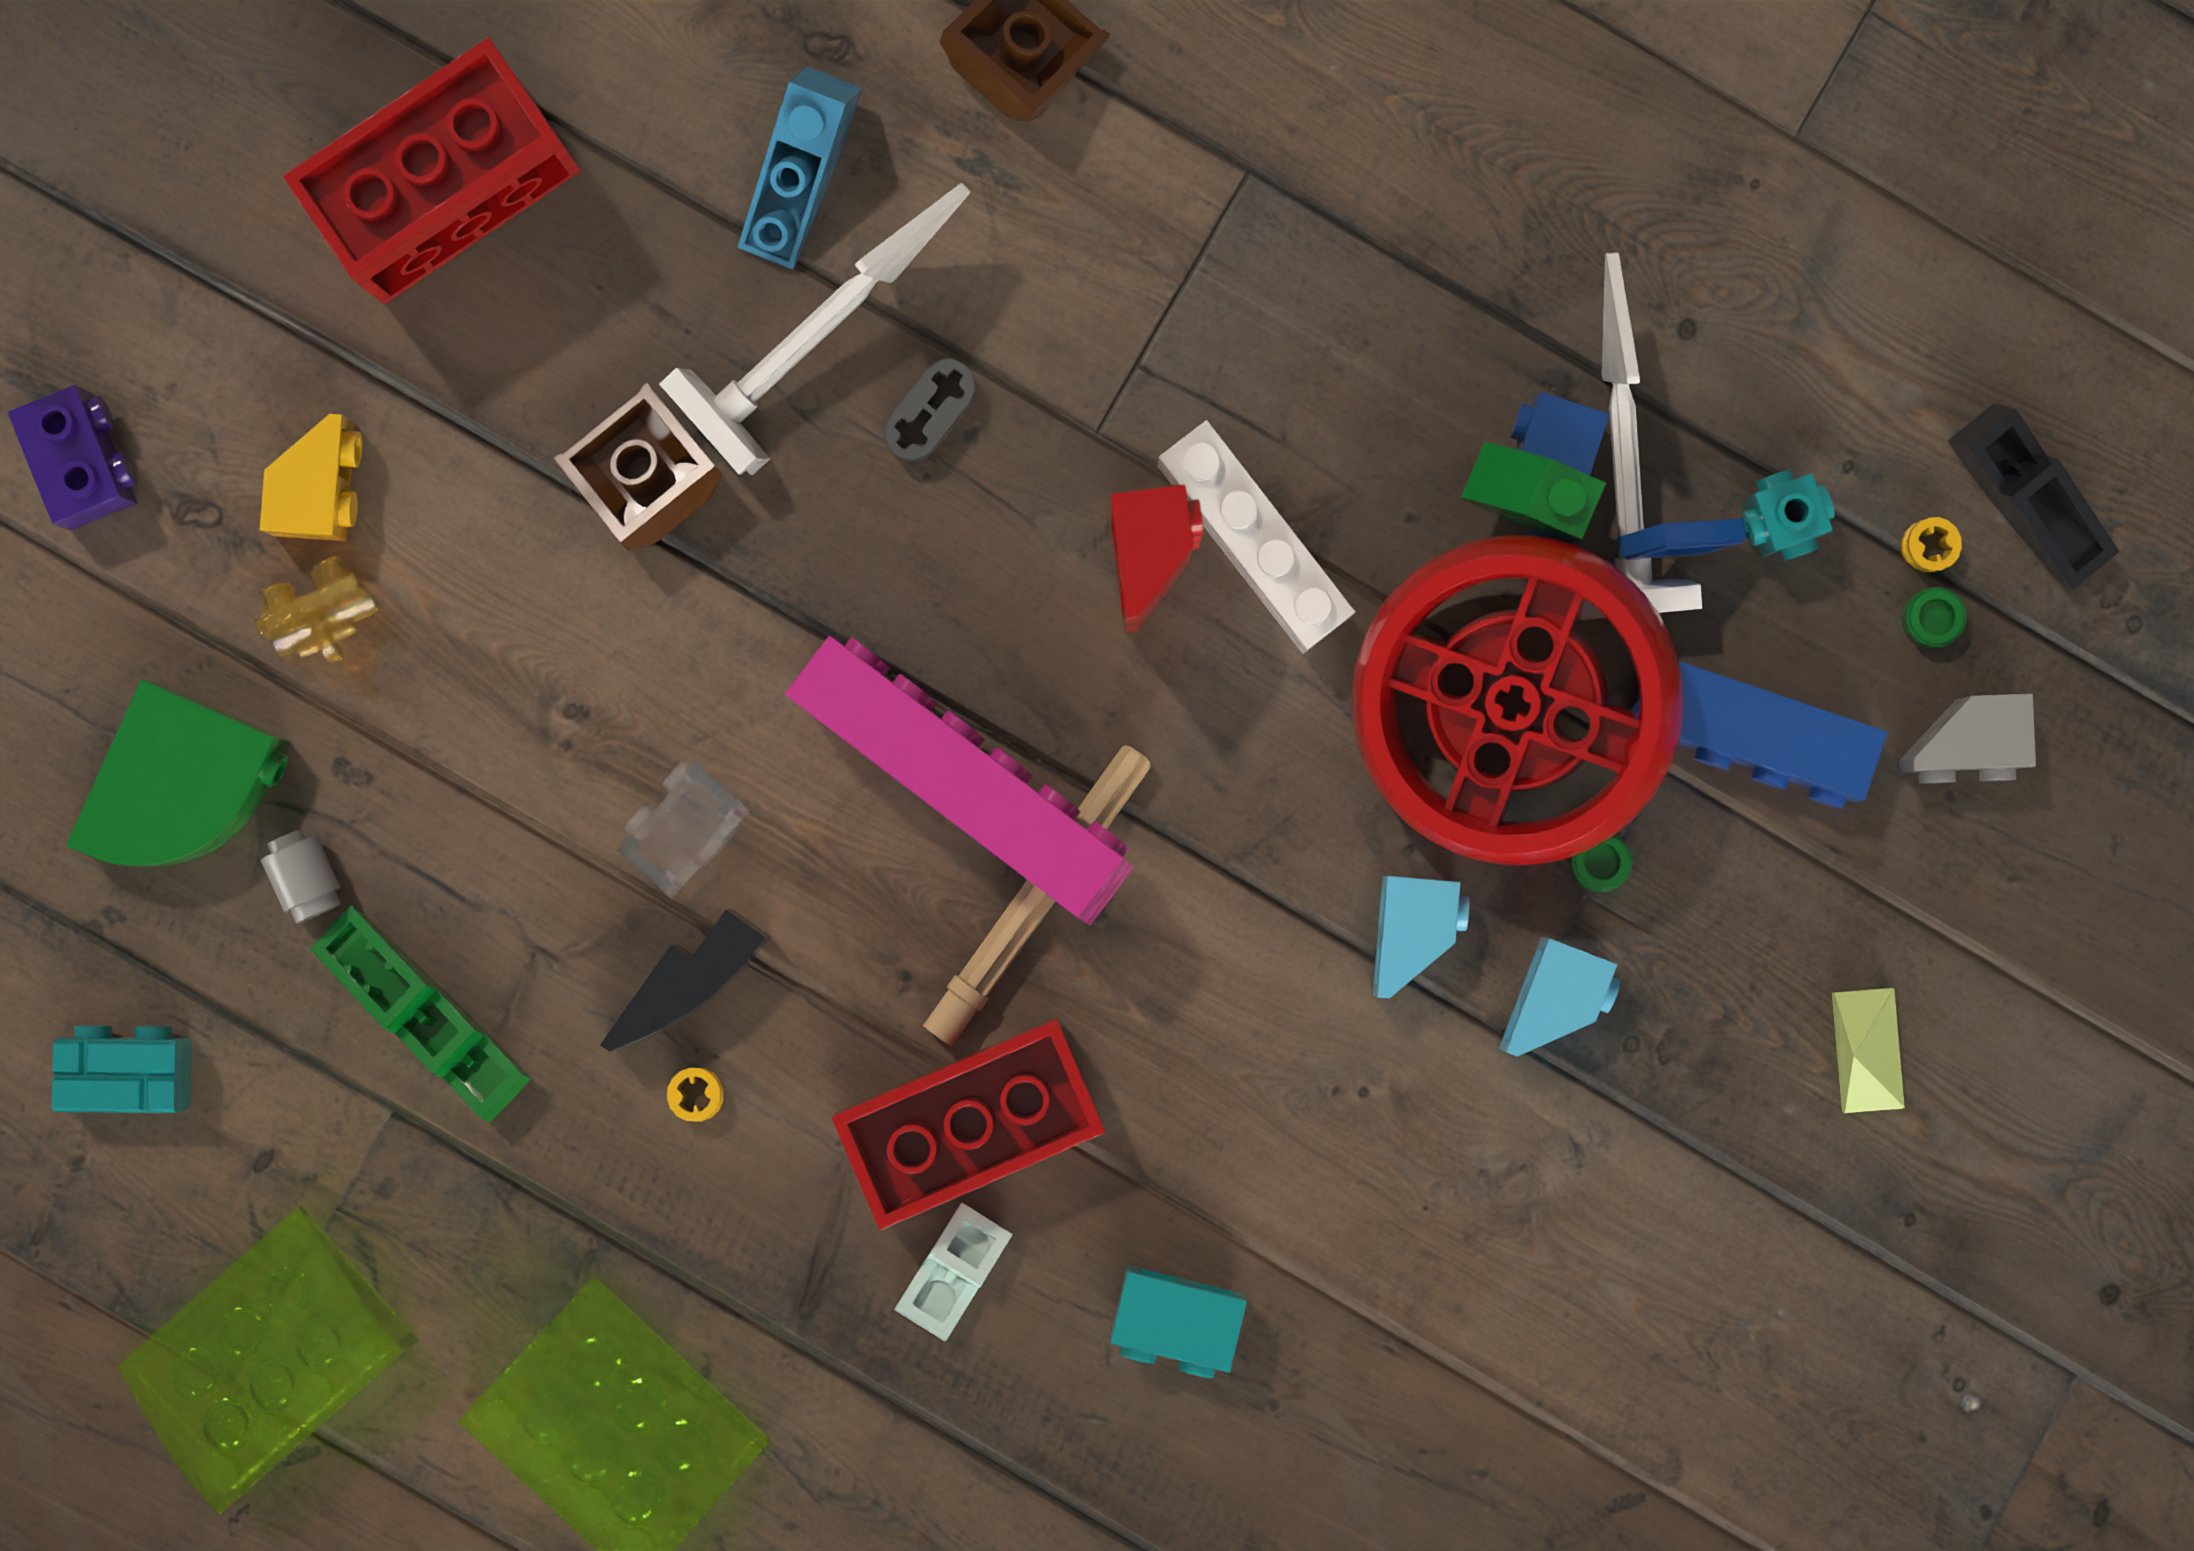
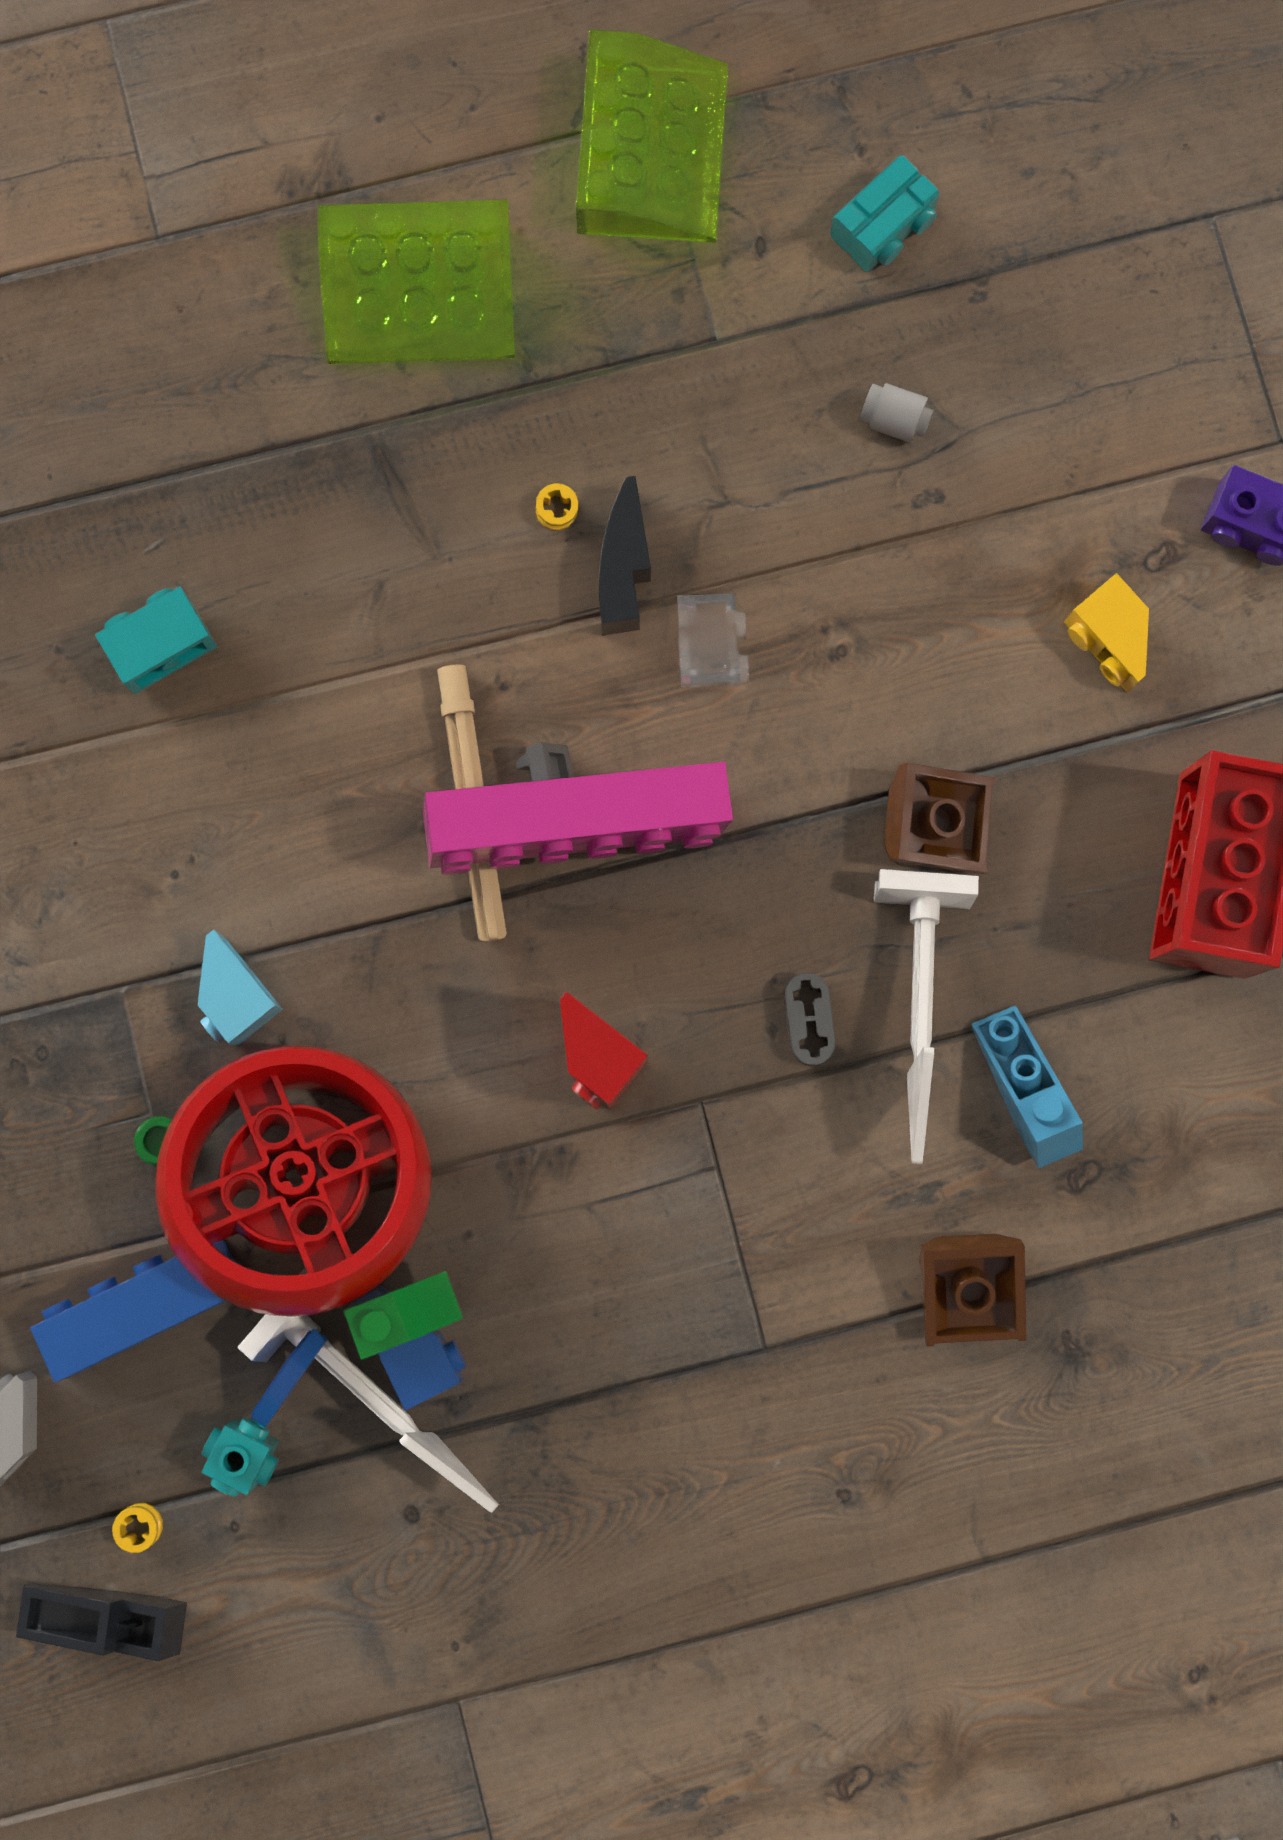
camera: 135 degrees right, 5 degrees down
green brick [66,679,289,866] -> none
clear yellow hips [254,556,379,664] -> none
green slope [310,905,532,1122] -> none
red brick [831,1016,1106,1231] -> none
light aqua slope [894,1202,1013,1342] -> none
white brick [1157,420,1356,654] -> none
medium azure slope [1499,937,1620,1057] -> none
green tile [1901,587,1967,648] -> none
none -> dark grey tile [516,742,574,781]

